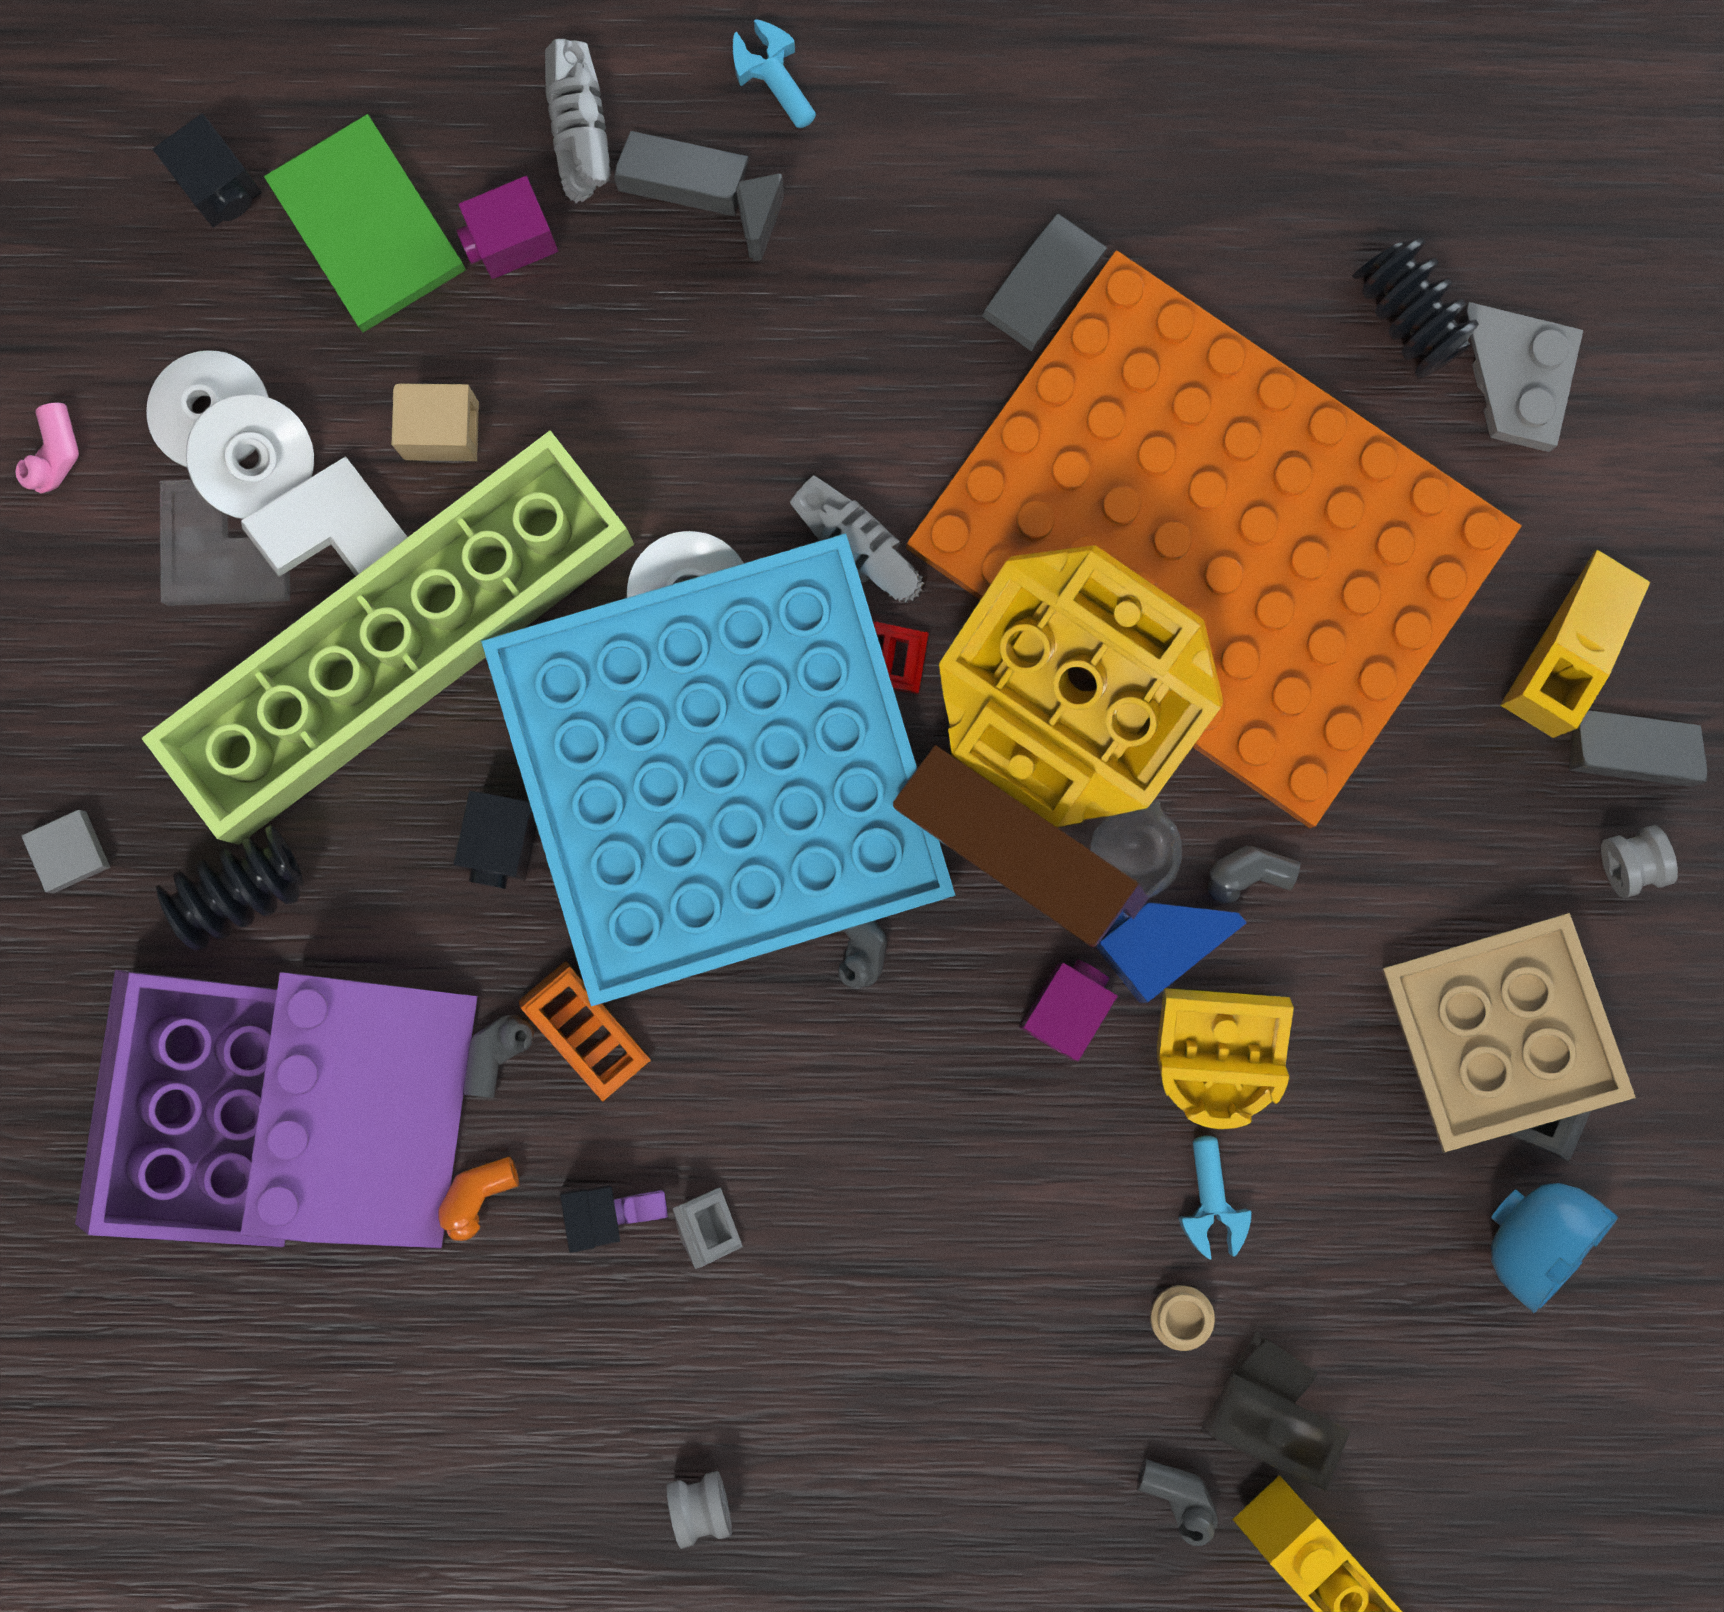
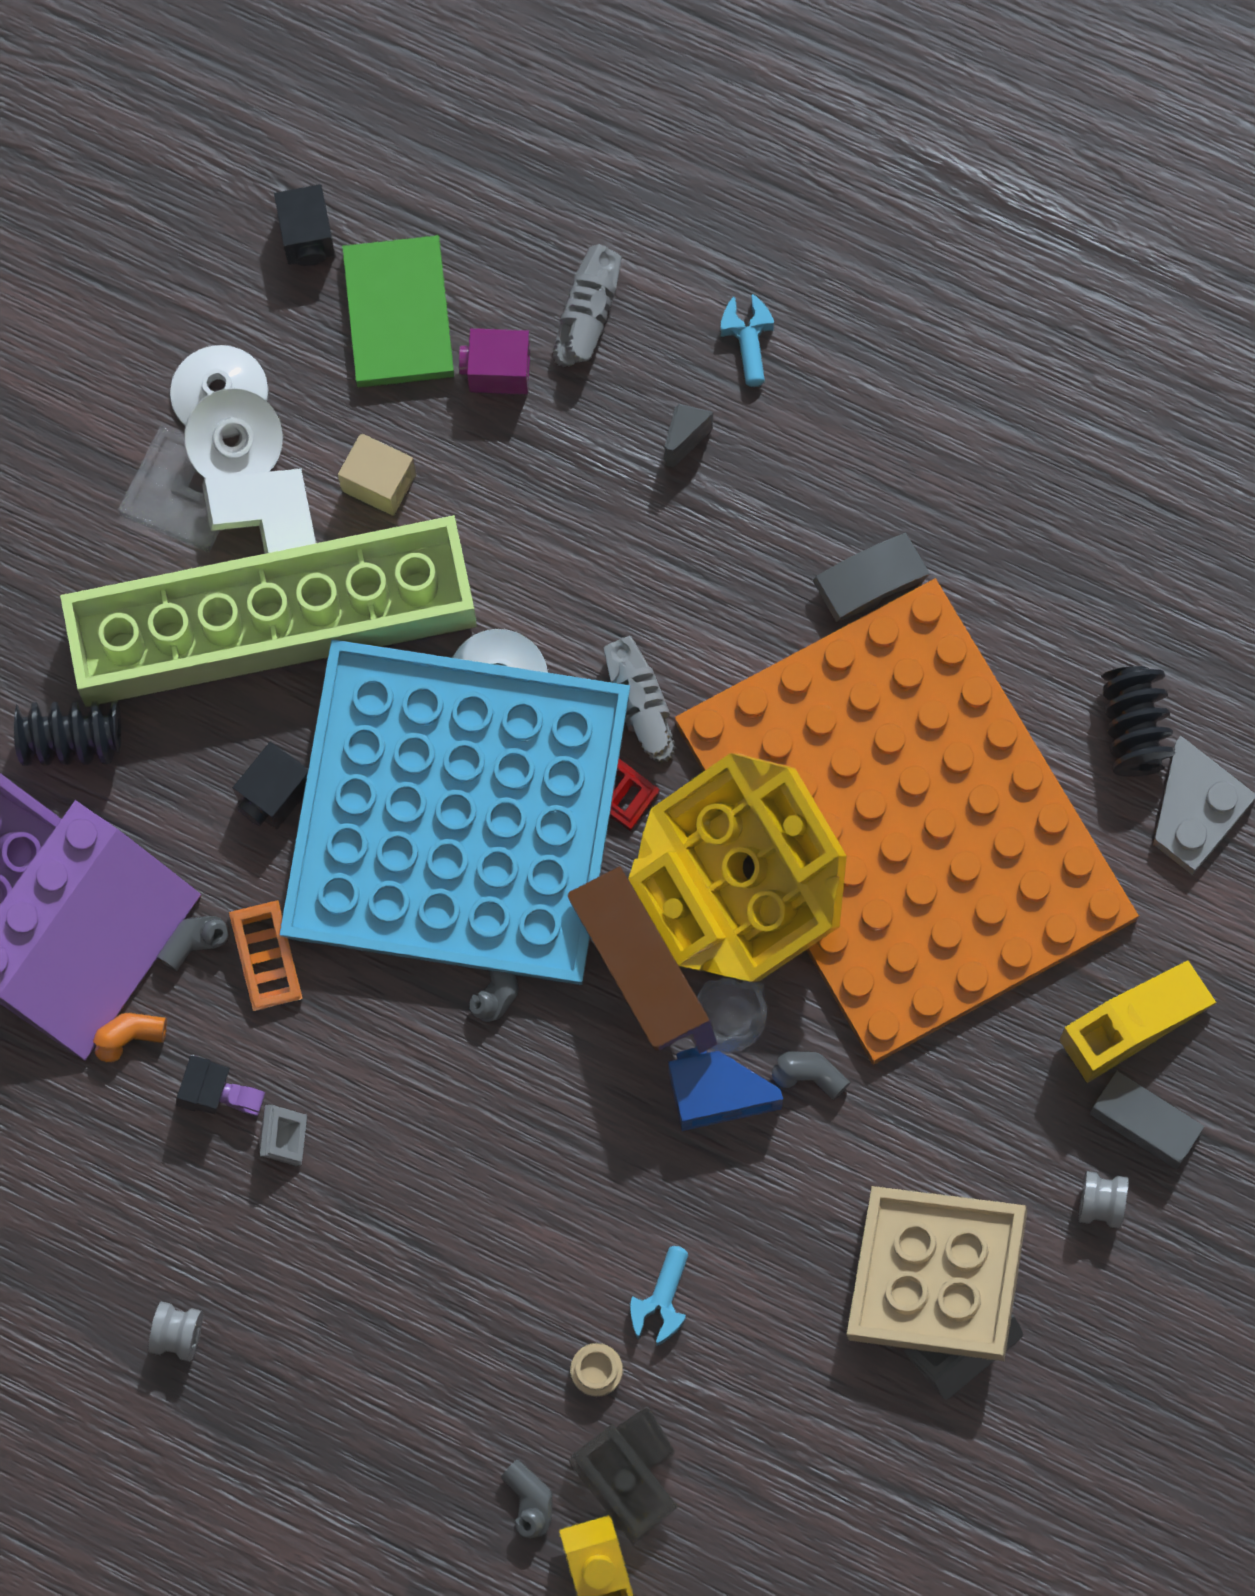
camera: 30 degrees right, 10 degrees down
bright pink arm [16,403,79,493] -> none
dark grey slope [614,131,749,216] -> none
magenta brick [1019,959,1117,1062] -> none
yellow slope [1157,988,1294,1129] -> none
dark azure cylinder [1491,1183,1618,1313] -> none

